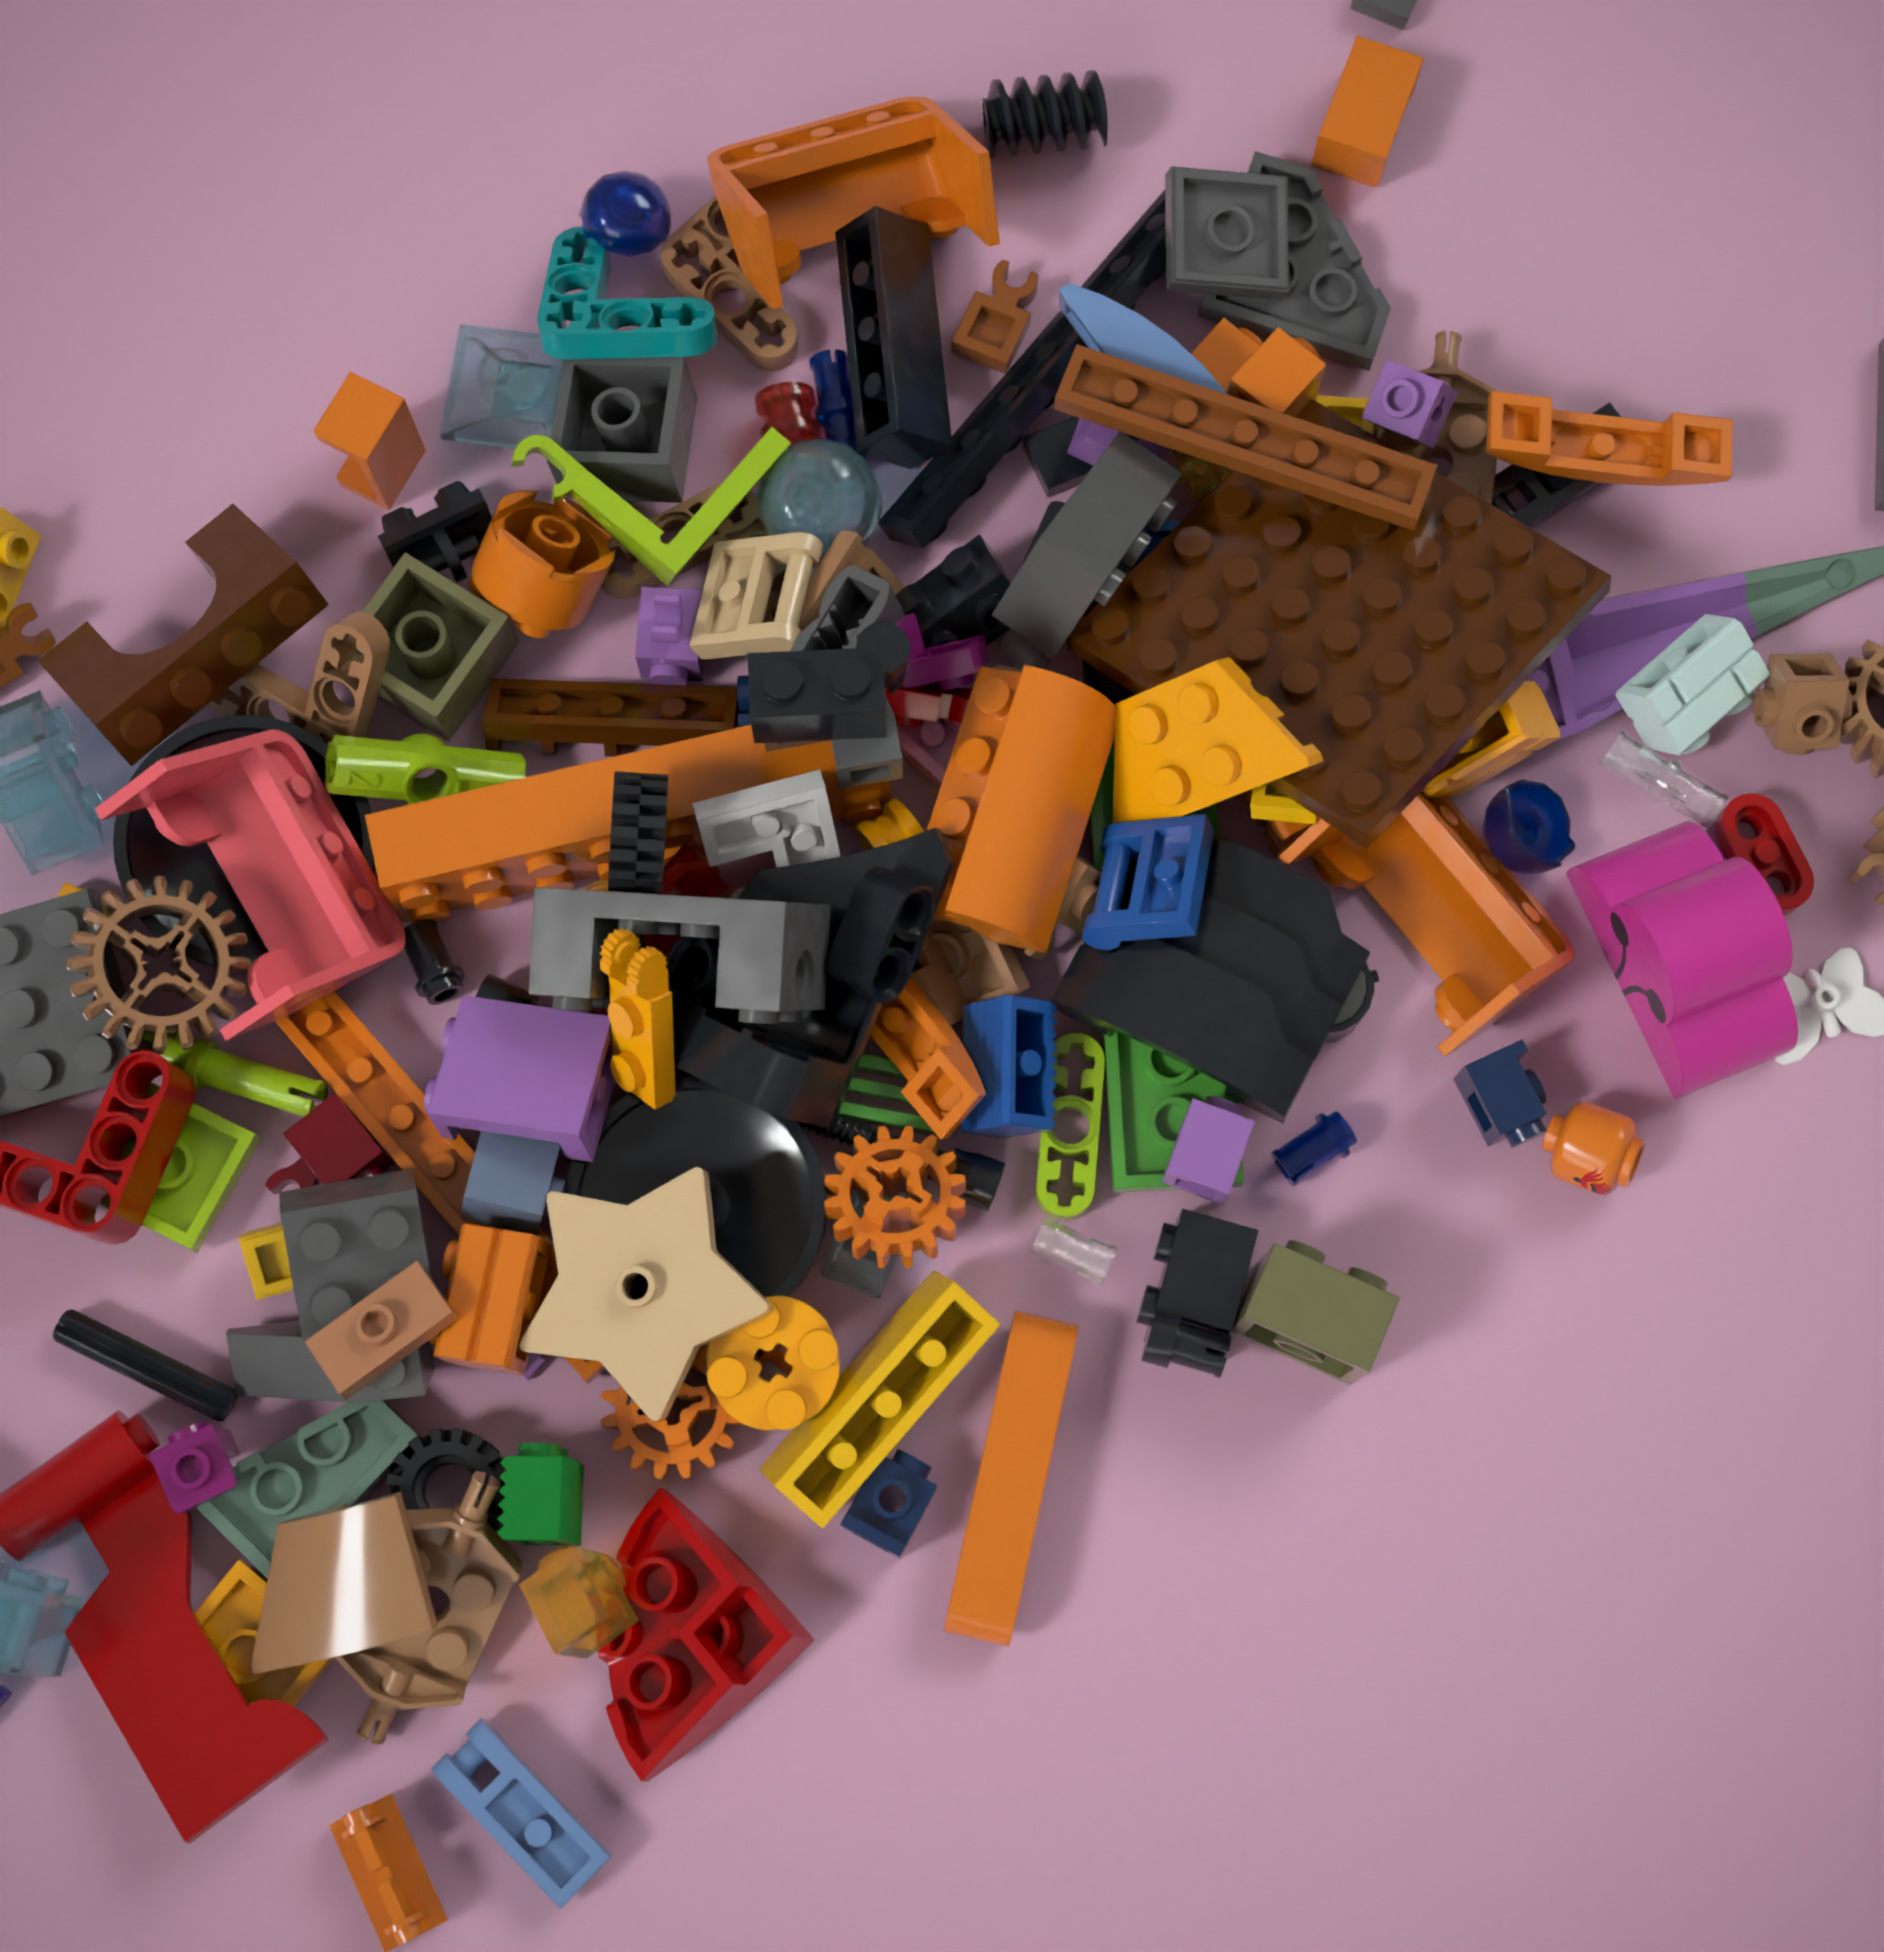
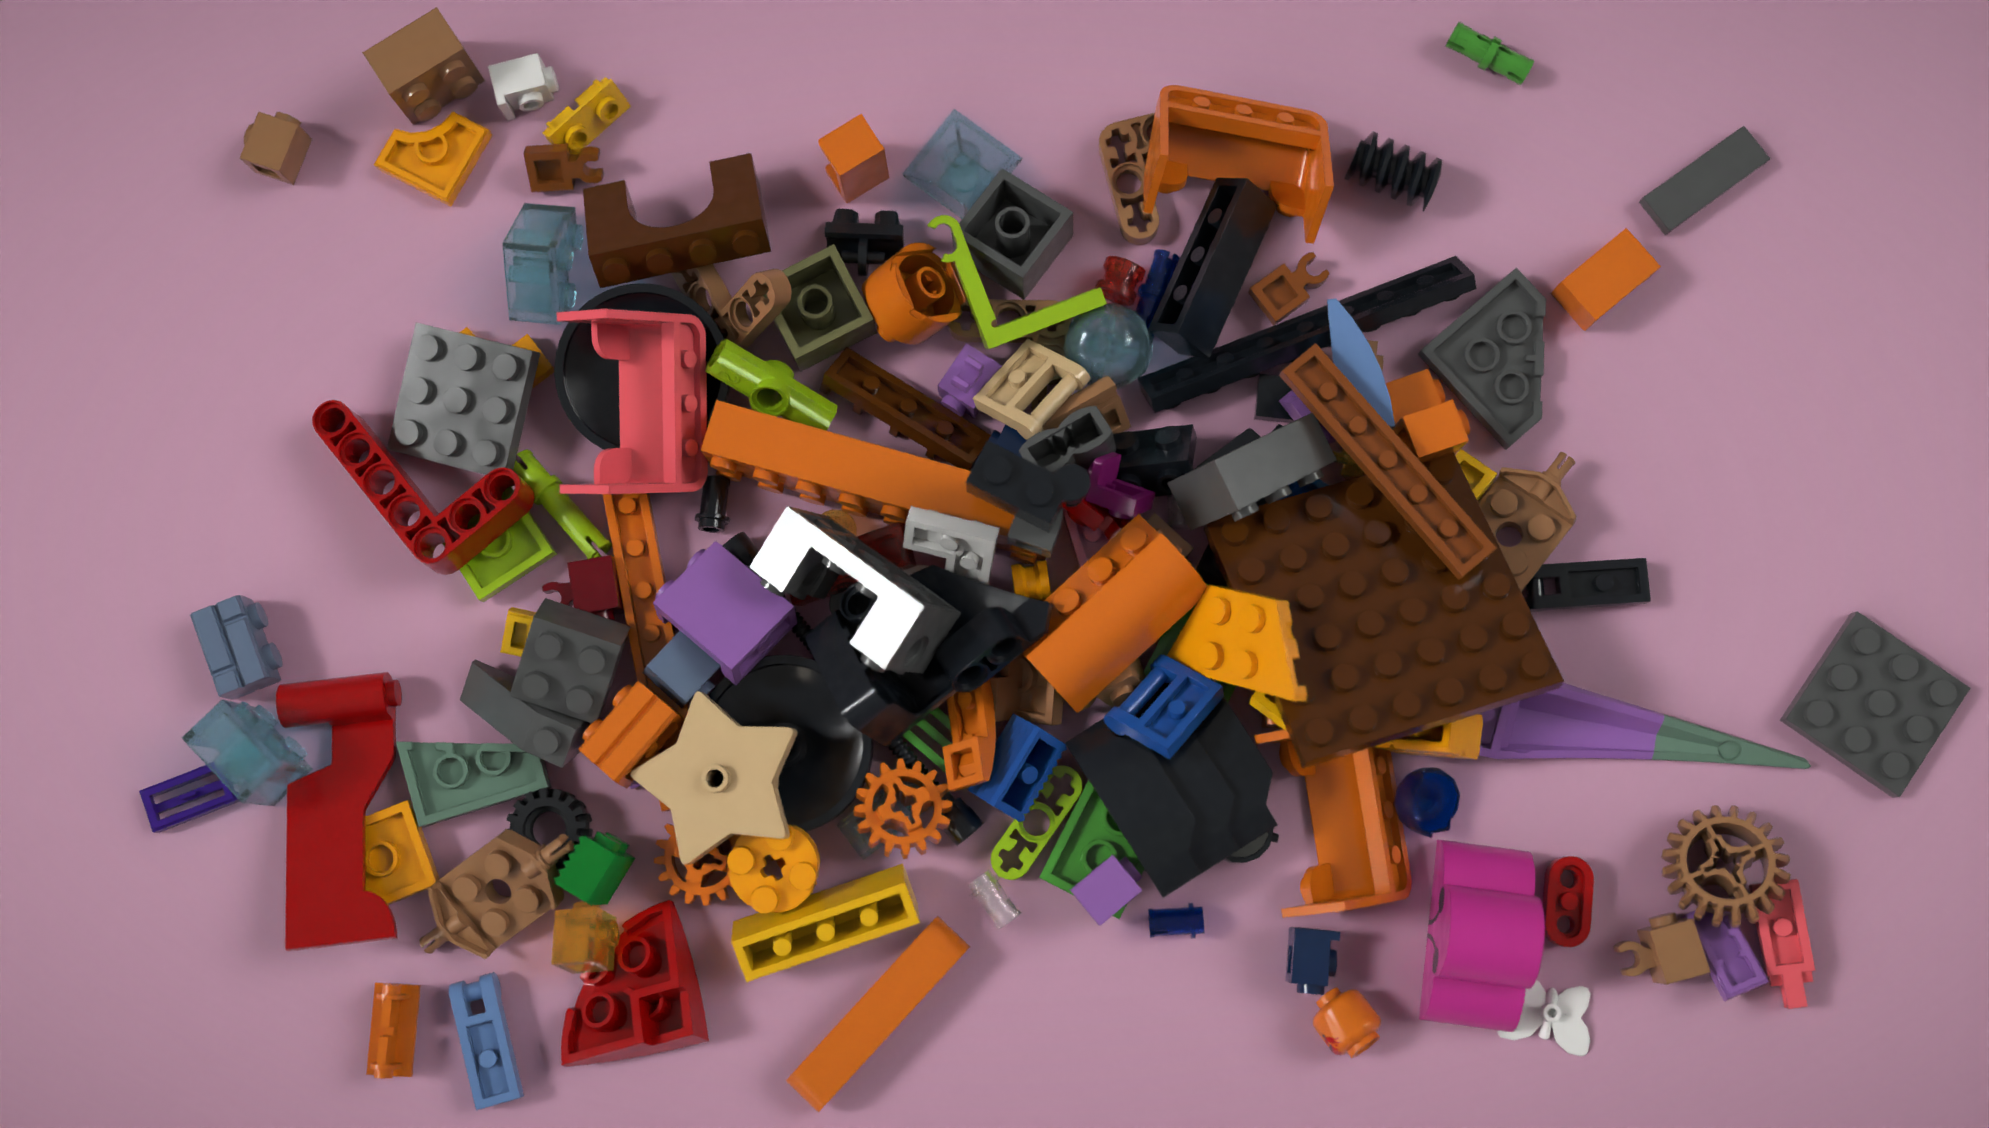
camera: 35 degrees right, 5 degrees up
black axle [52,1309,238,1421] -> none
medium nougat gear [67,876,251,1054] -> none
magenta bracket [149,1421,240,1514] -> none
medium nougat slope [251,1492,438,1674] -> none
nougat plate [304,1261,459,1400] -> none
teal beam [537,226,718,360] -> none
clear blue hair [579,171,672,257] -> none
light orange hinge [600,928,676,1110] -> none
black tyre [608,771,668,894] -> none
dark blue brick [840,1449,938,1559] -> none
black hinge [1136,1208,1259,1378] -> none
dark grey plate [1165,166,1289,300] -> none
olive brick [1232,1240,1400,1385] -> none
medium lavender brick [1362,359,1458,449] -> none
orange slope [1486,391,1733,486] -> none
clear pin [1599,730,1729,830] -> none
light aqua brick [1615,614,1771,756] -> none
medium nougat brick [1753,653,1852,755] -> none

